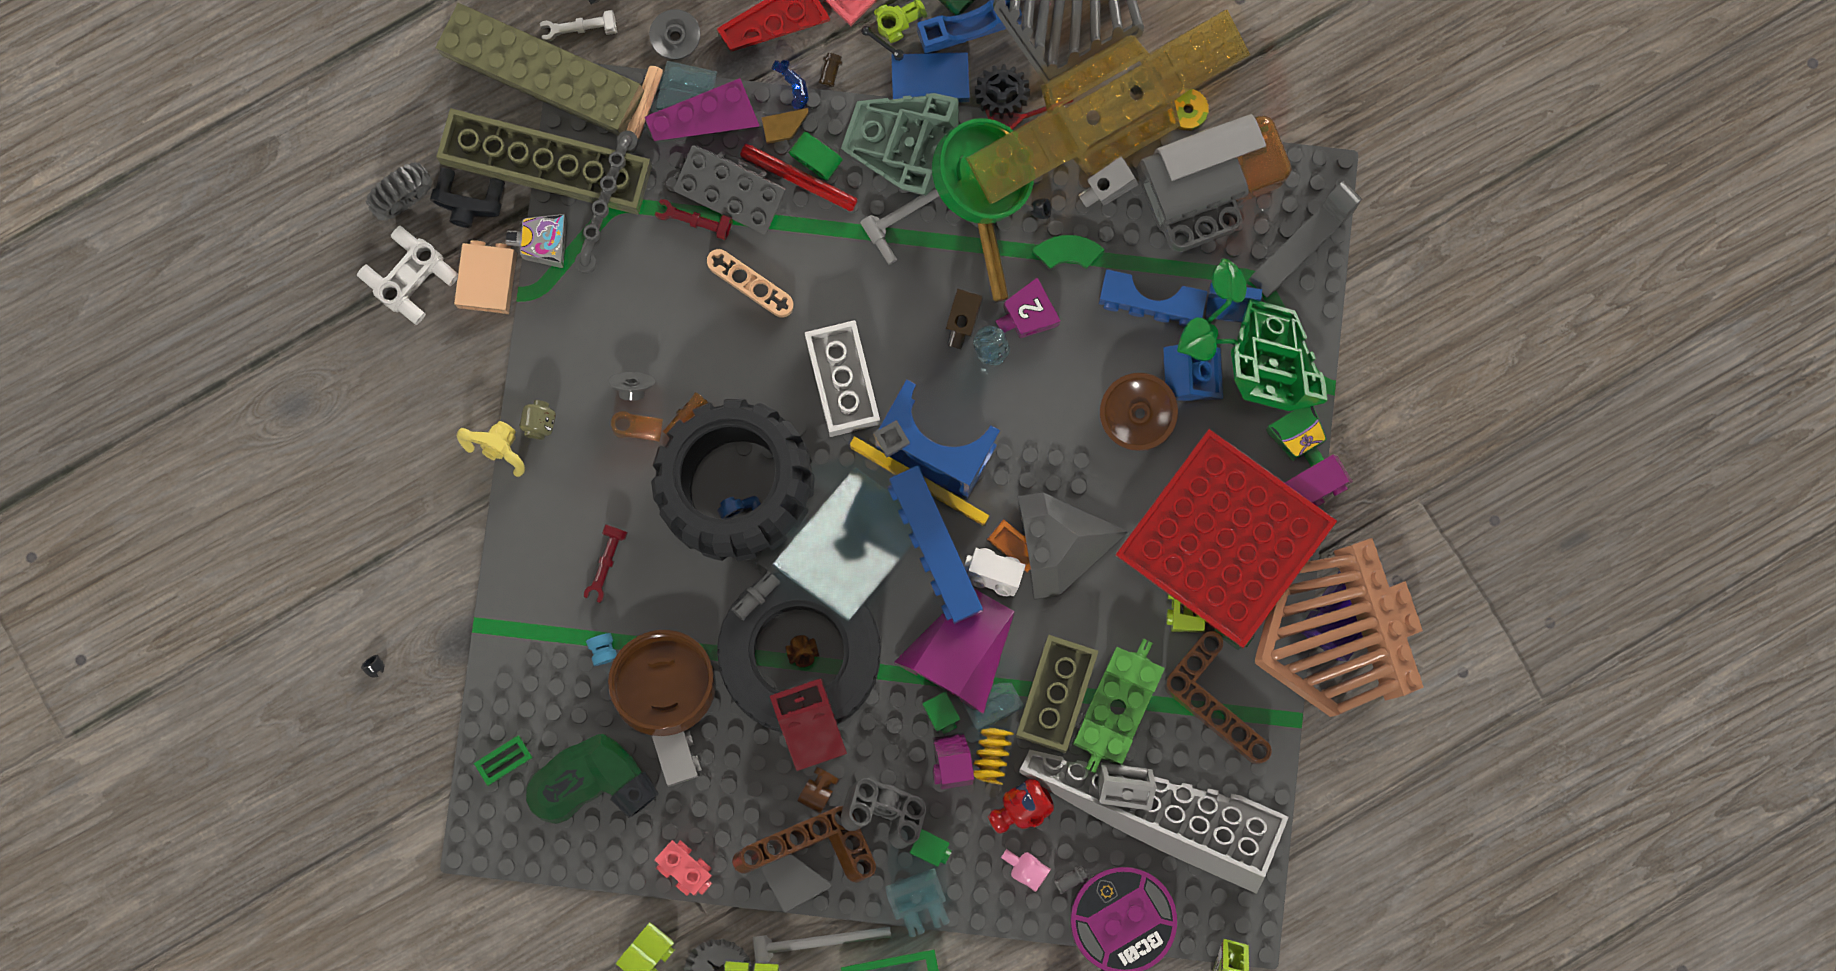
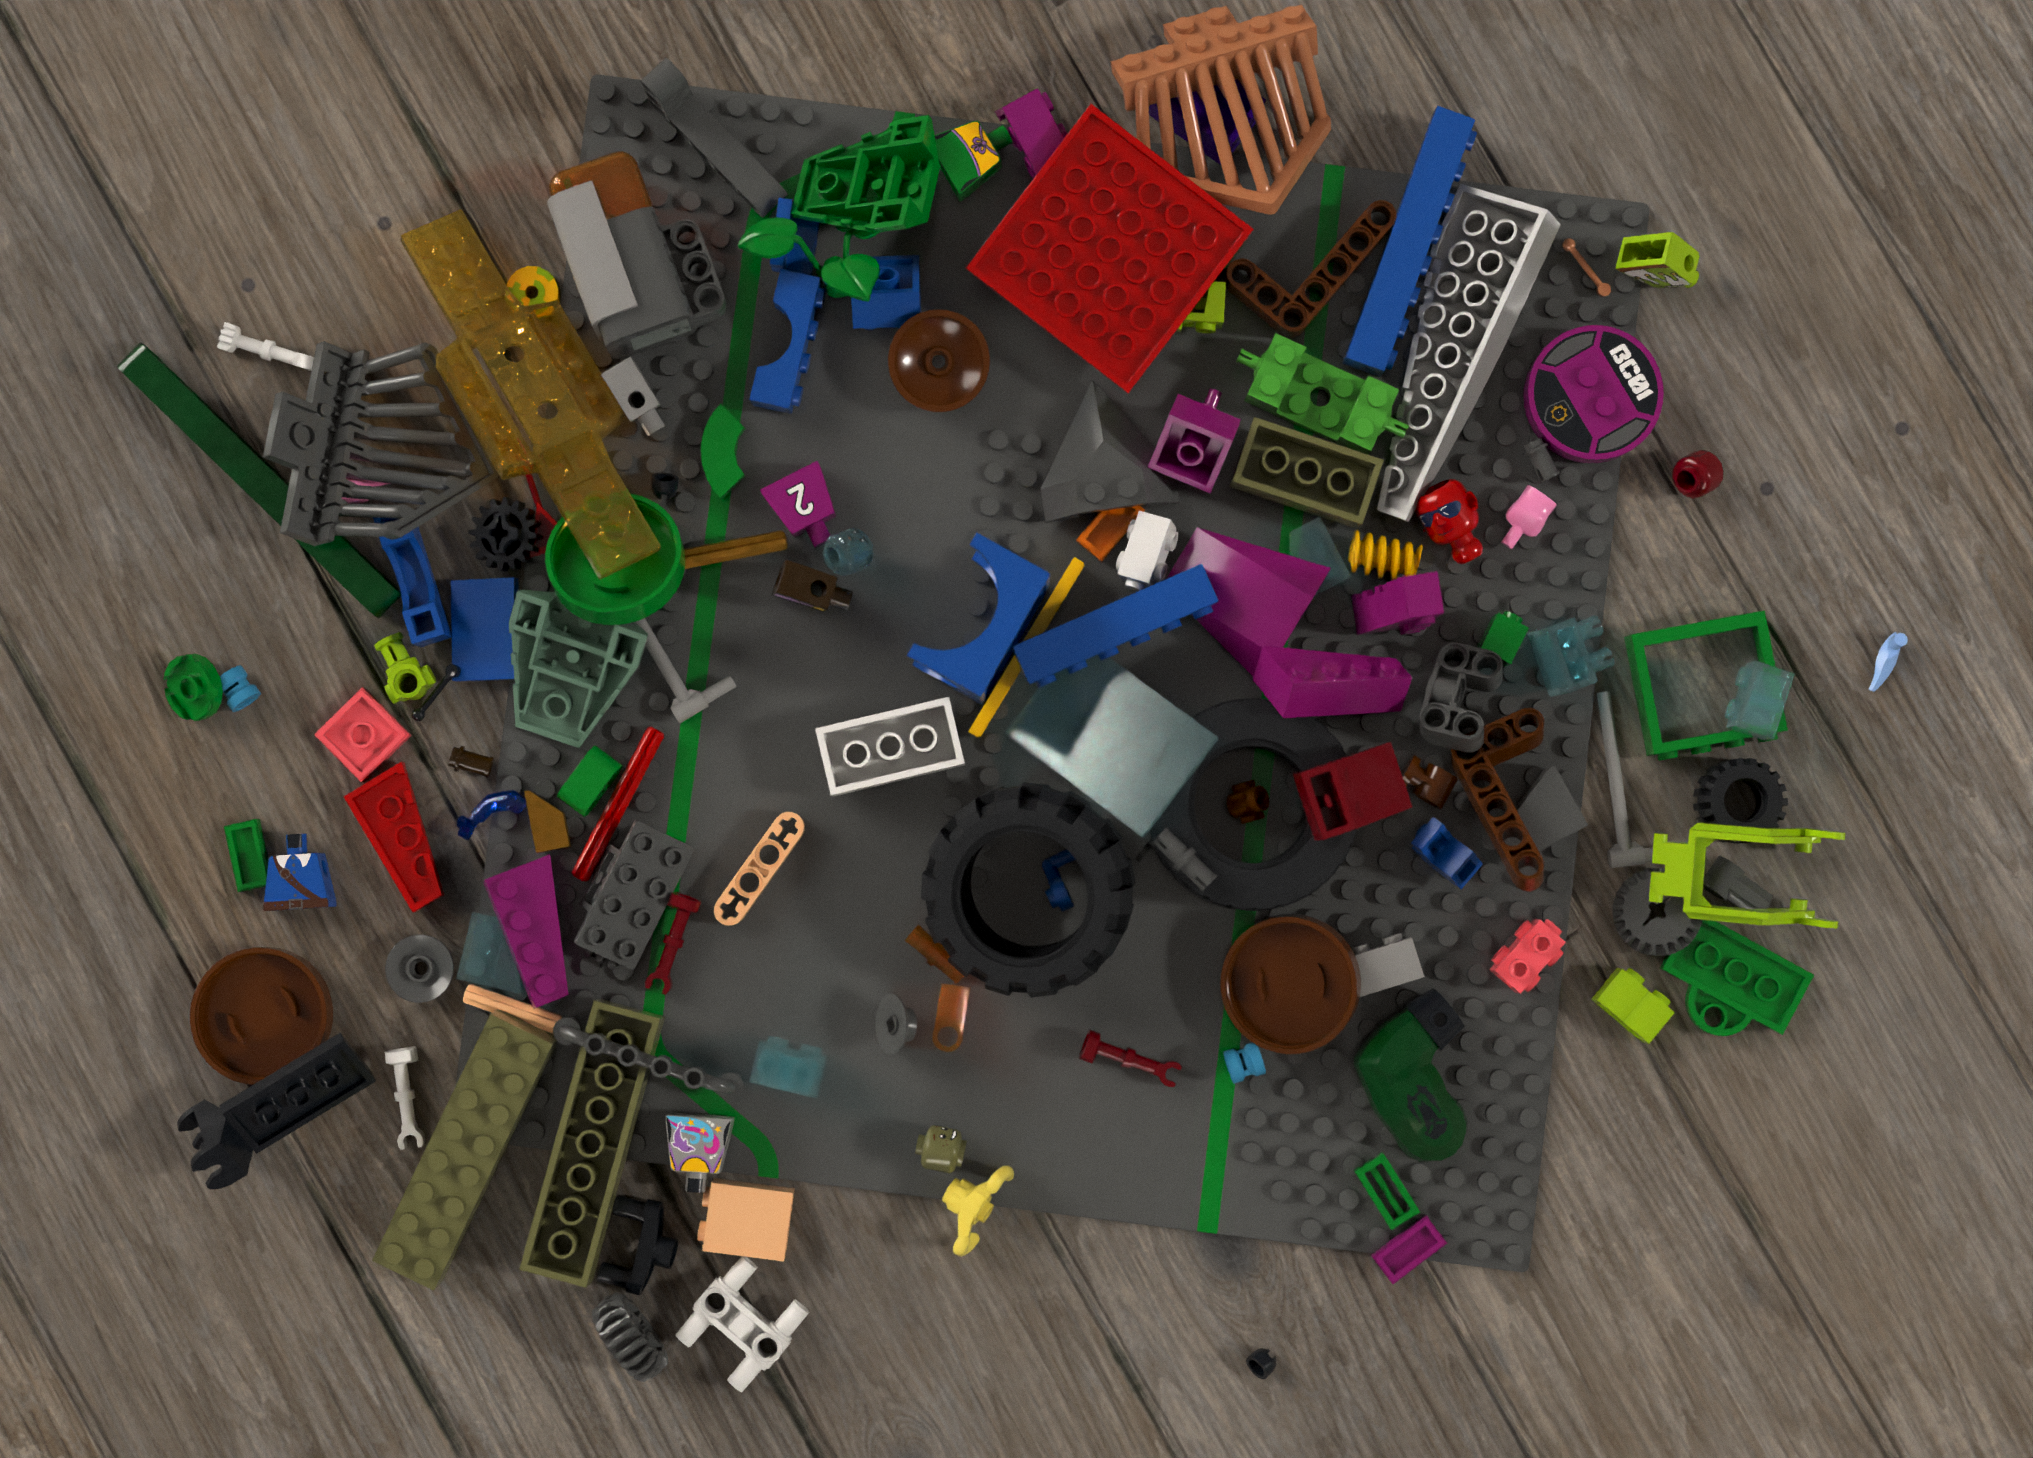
camera: 85 degrees left, 5 degrees up
dark grey tile [873,420,910,458] -> none
green brick [922,692,960,735] -> none
light grey tile [1098,762,1156,811] -> none
none -> clear light blue brick [749,1036,828,1098]
none -> magenta piece [1147,388,1241,493]
none -> magenta wedge [1253,645,1412,718]
none -> blue brick [1342,106,1477,377]
none -> magenta tile [1371,1215,1447,1284]
none -> blue brick [1411,817,1483,890]
none -> nougat hinge [1562,238,1611,297]

